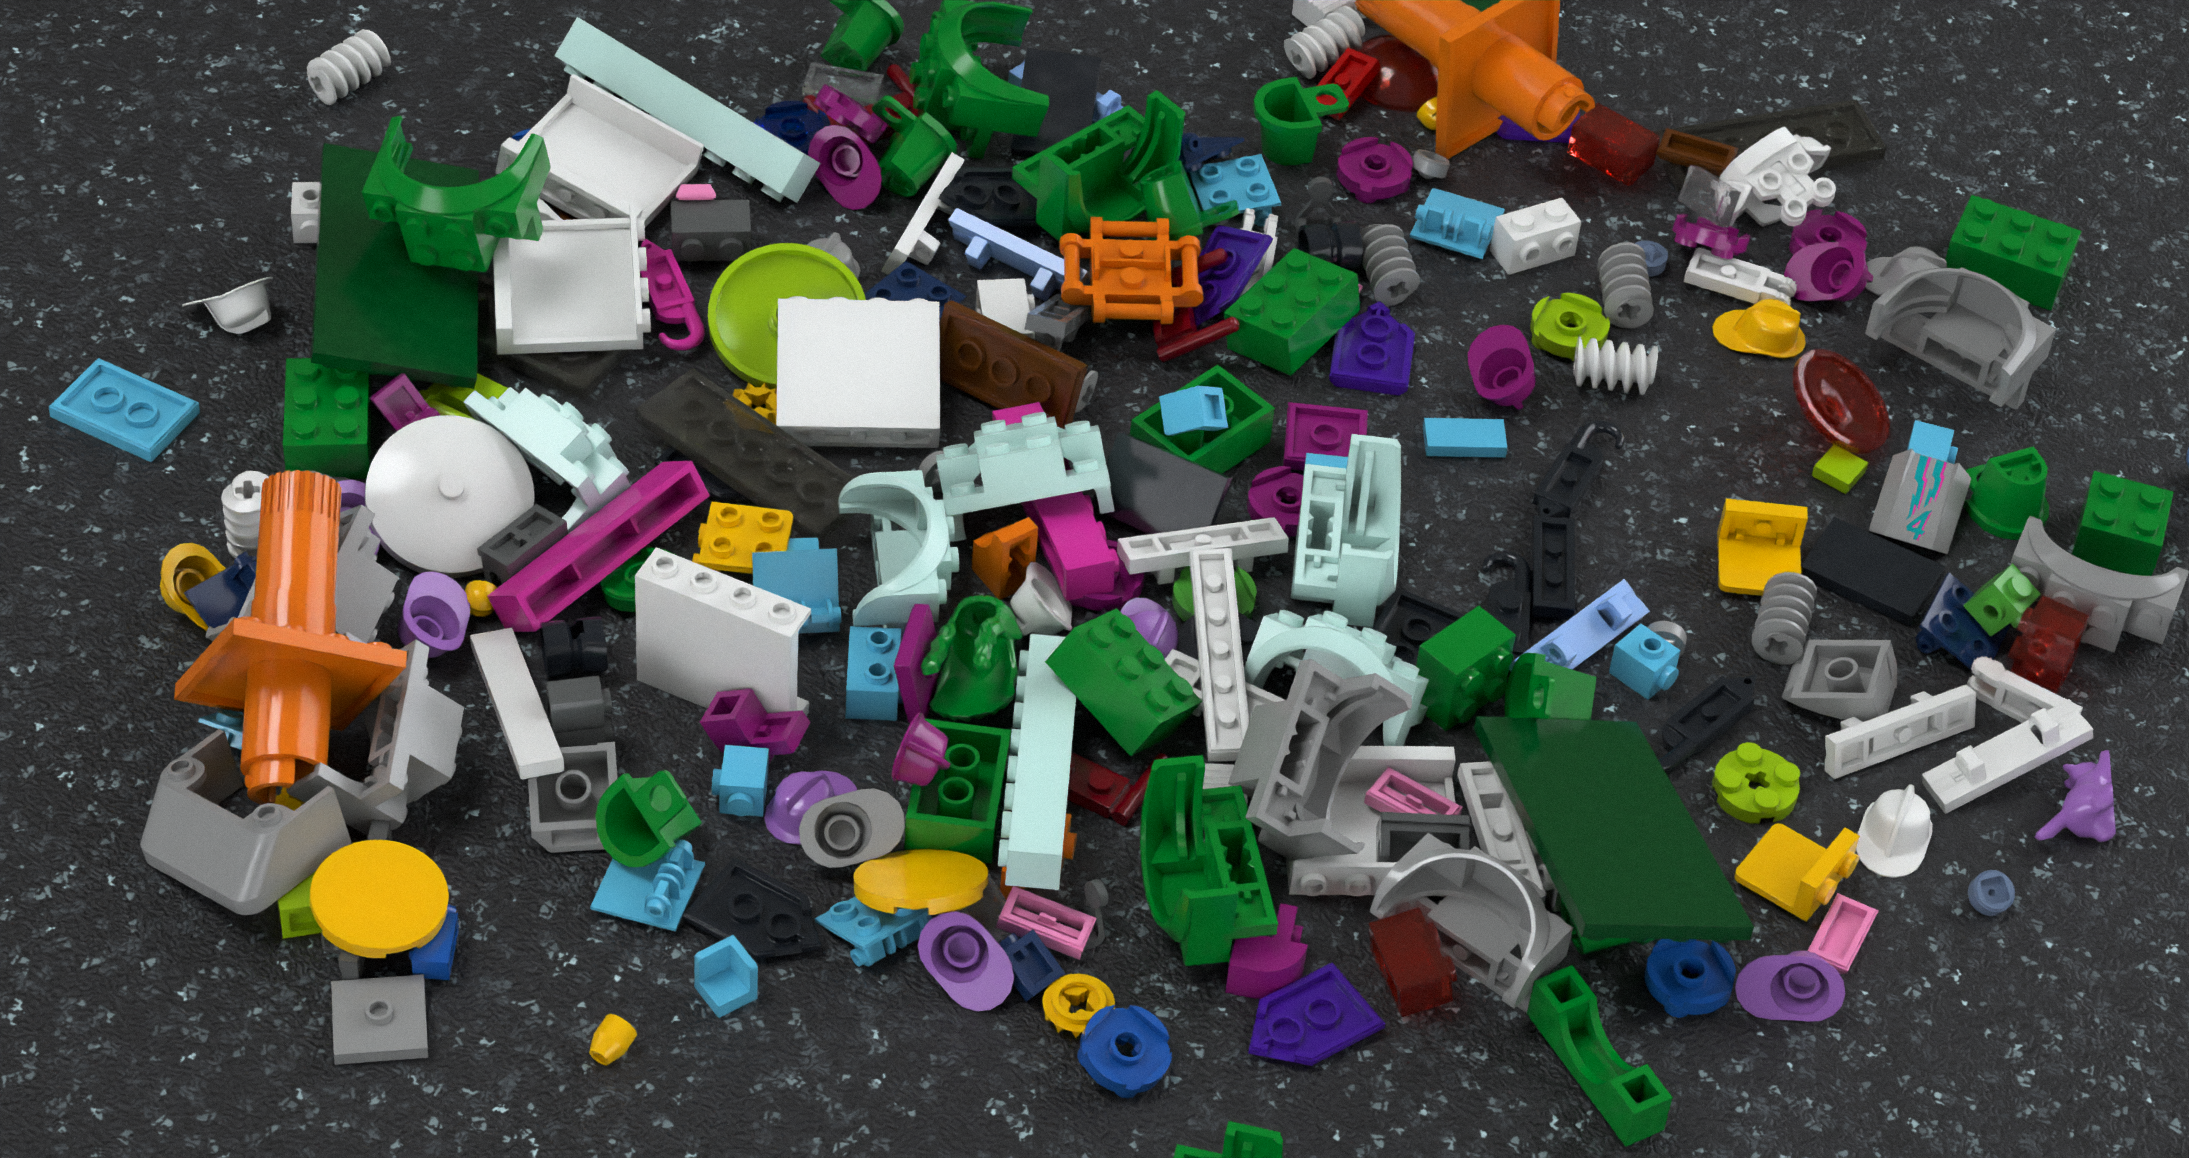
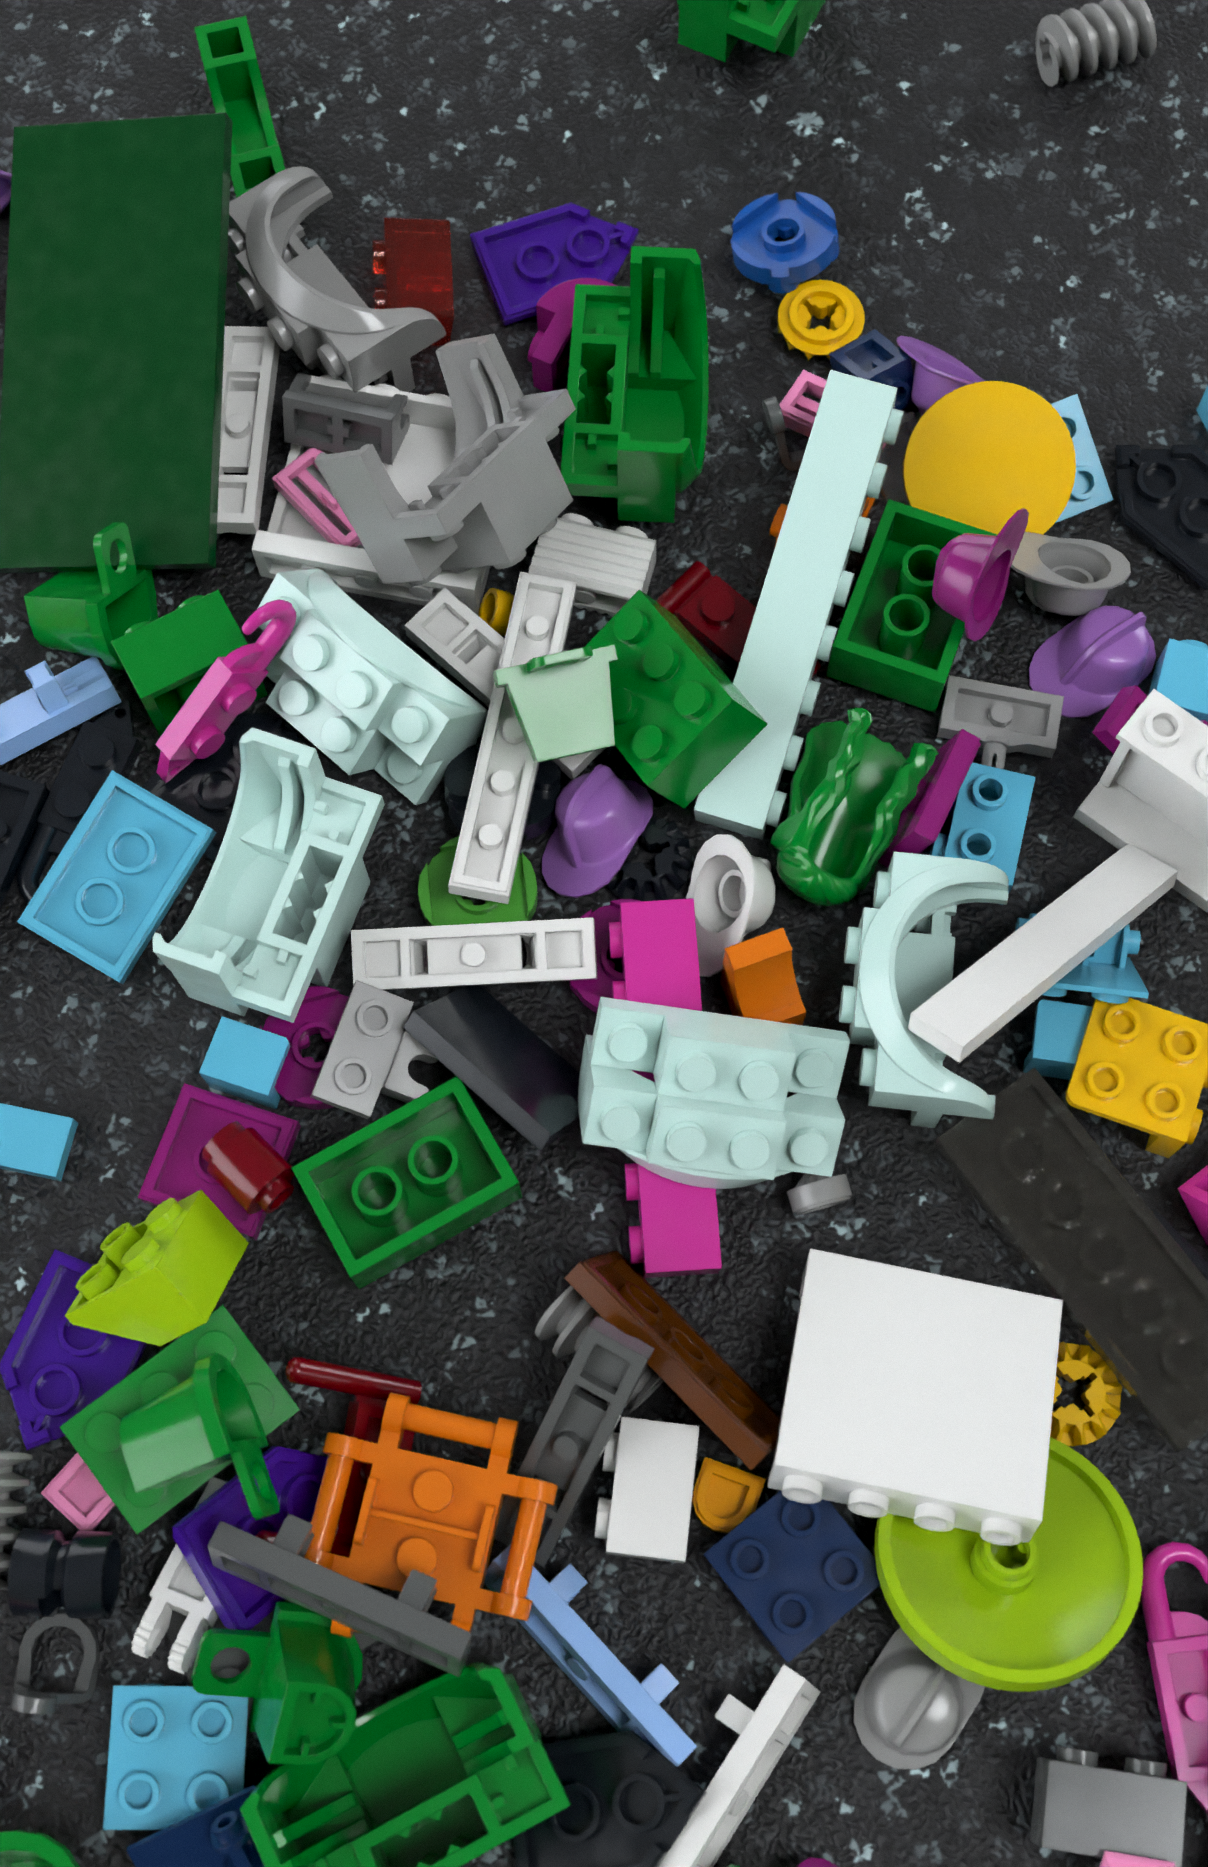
camera: 160 degrees left, 25 degrees up
medium azure panel [1159,386,1228,436] -> none
none -> medium azure tile [17,770,216,984]
none -> lime slope [65,1189,249,1346]
none -> green container [119,1353,280,1520]
none -> dark pink plate [155,599,296,783]
none -> dark red brick [202,1121,294,1214]
none -> dark grey hinge [208,1514,472,1677]
none -> light grey plate [310,980,438,1119]
none -> container [493,644,618,763]
none -> white tile [908,843,1178,1062]
none -> light grey plate [937,675,1064,769]

